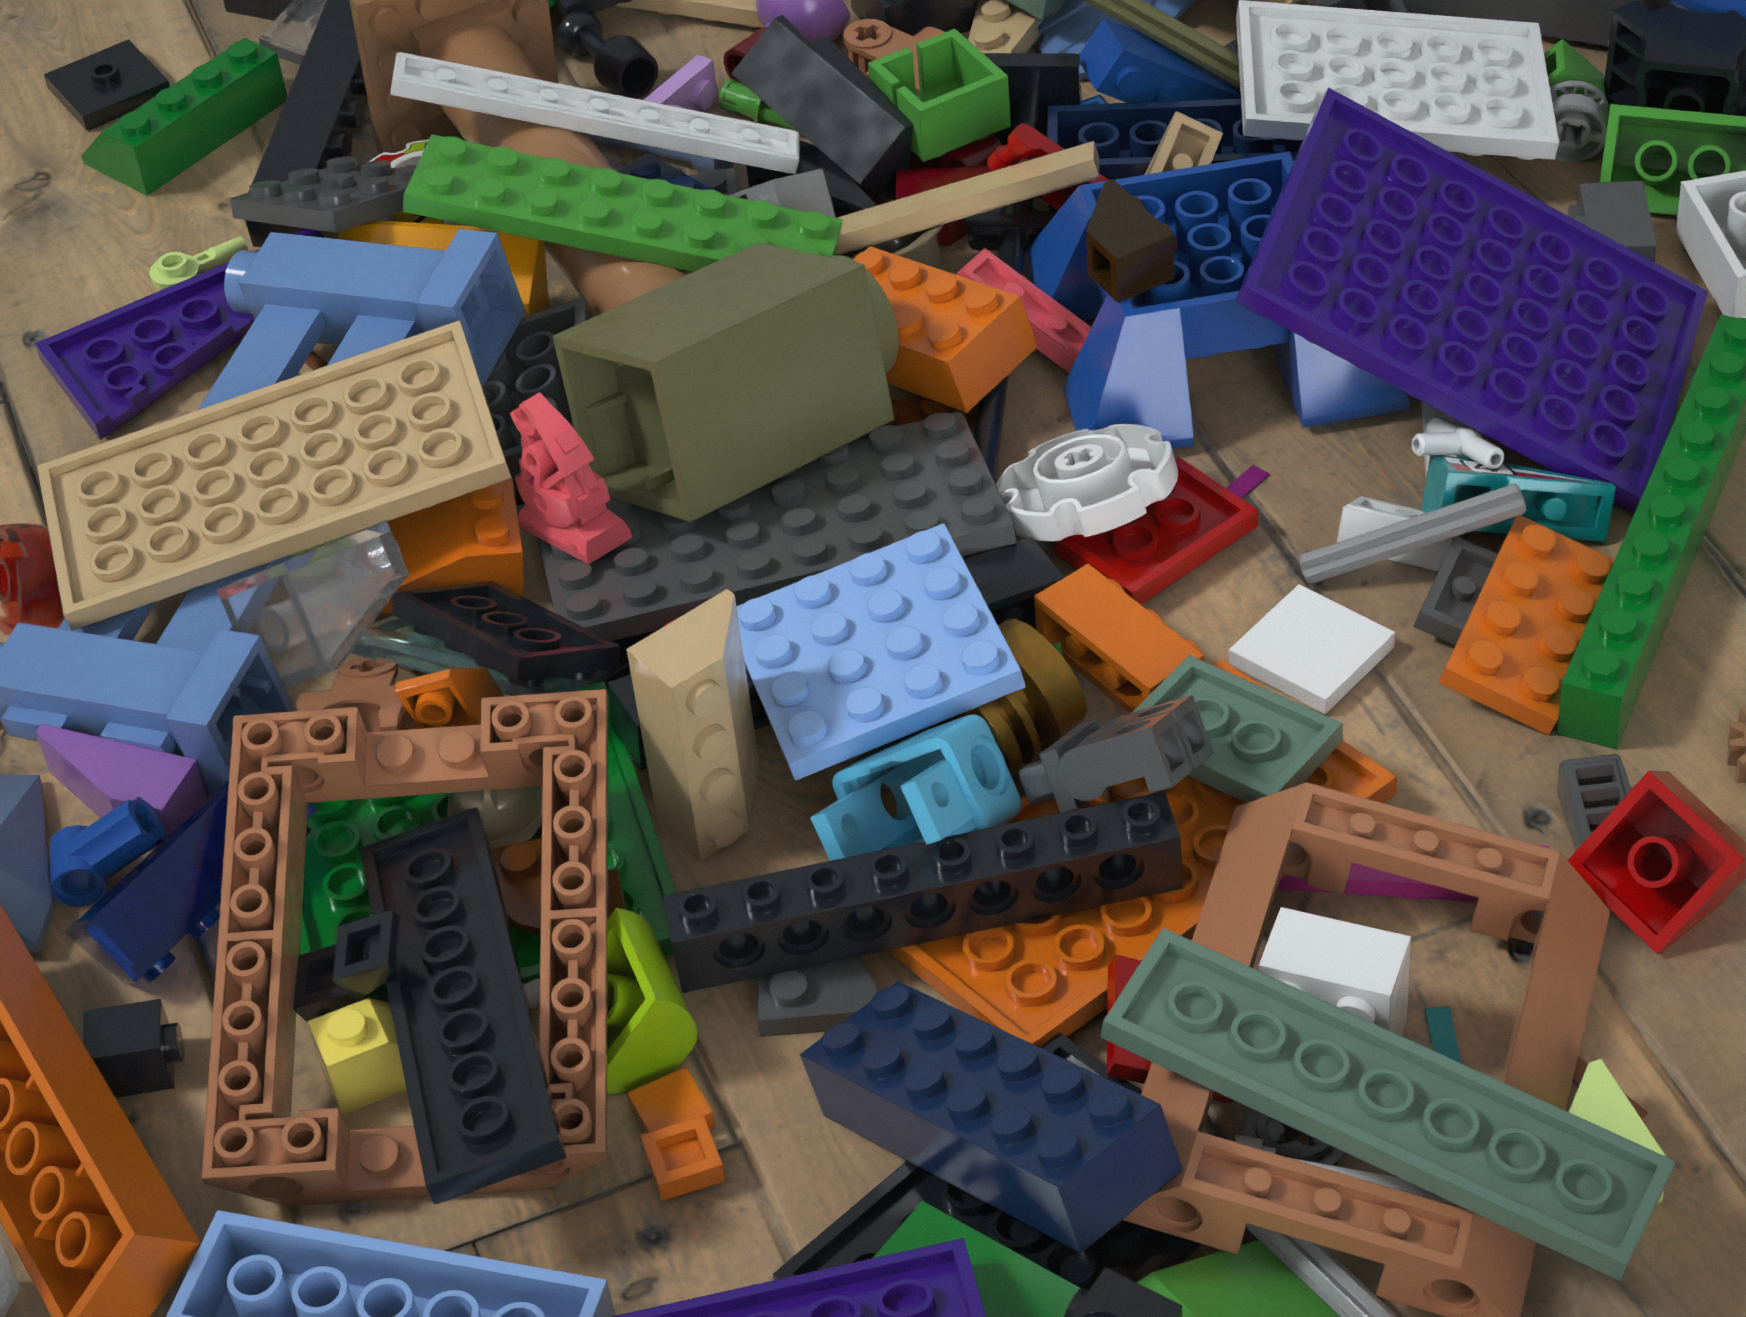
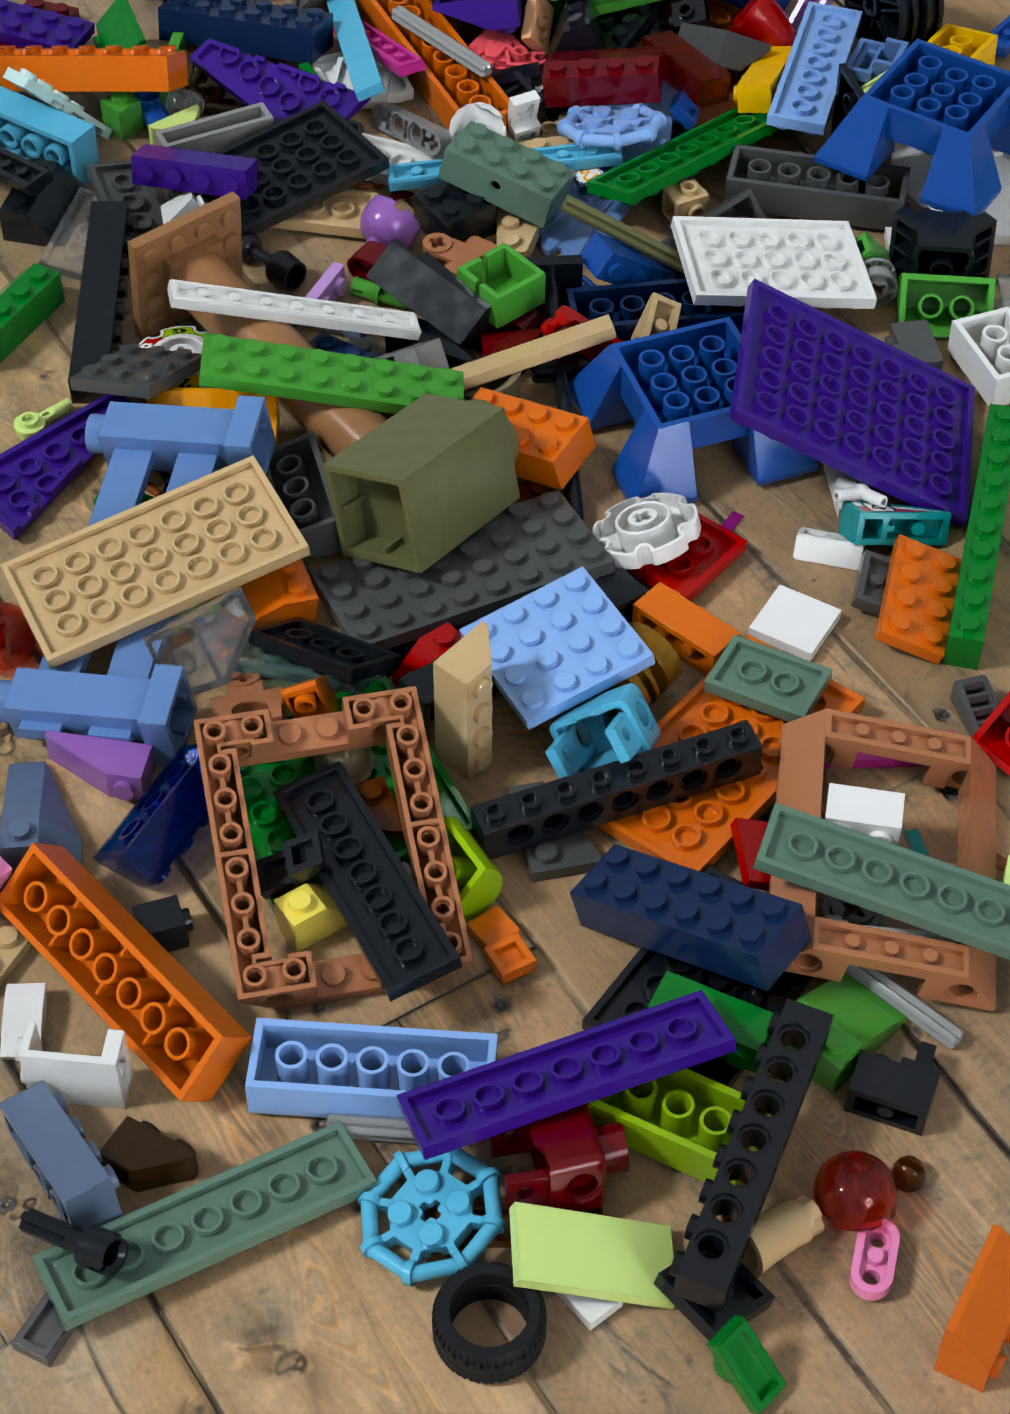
camera: 15 degrees left, 5 degrees up
blue piece [49,796,165,907] -> none
coral piece [510,392,632,564] -> none
coral tile [956,248,1091,373] -> none
dark grey hips [1019,695,1214,813] -> none
dark brown slope [1086,179,1177,303] -> none
light grey axle [1299,484,1526,584] -> none

